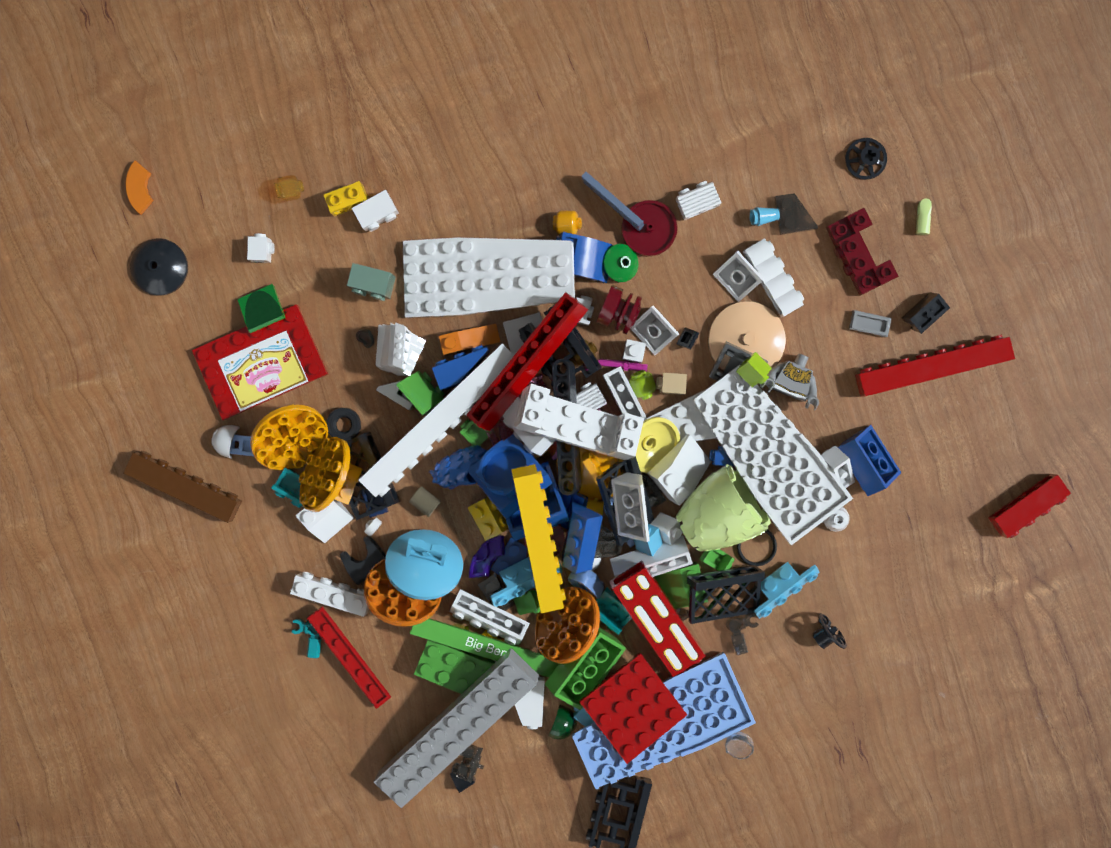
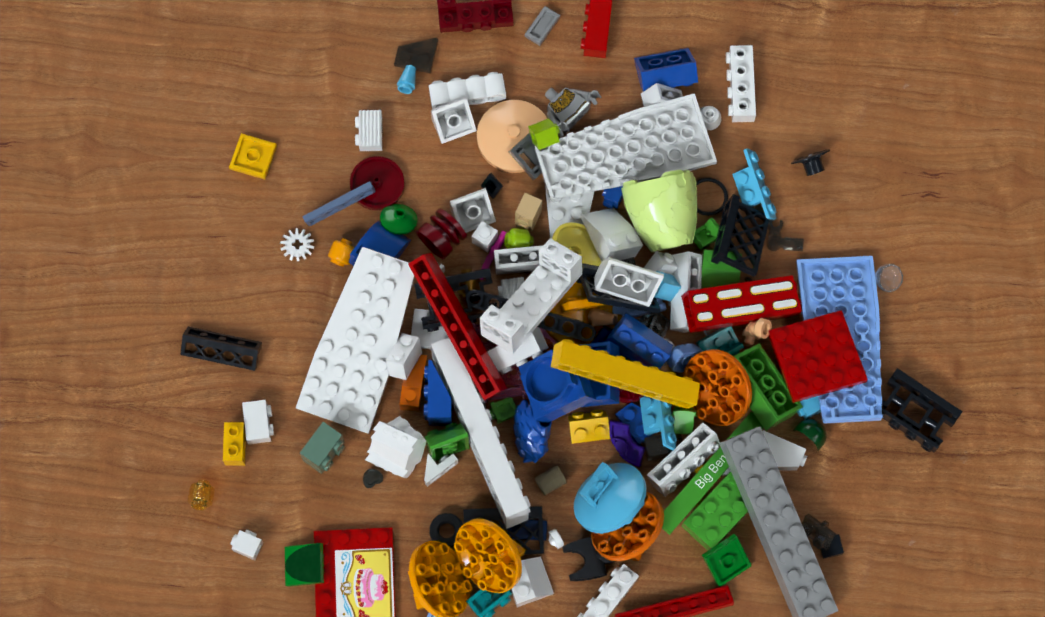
camera: 70 degrees left, 15 degrees down
none -> black fence [180,326,262,371]
none -> yellow tile [229,133,277,180]
none -> white gear [280,228,315,261]
none -> white brick [386,333,422,380]
none -> medium nougat cone [588,307,618,327]
none -> green tile [702,534,752,587]
none -> white brick [726,45,756,122]
none -> light nougat arm [742,318,772,345]

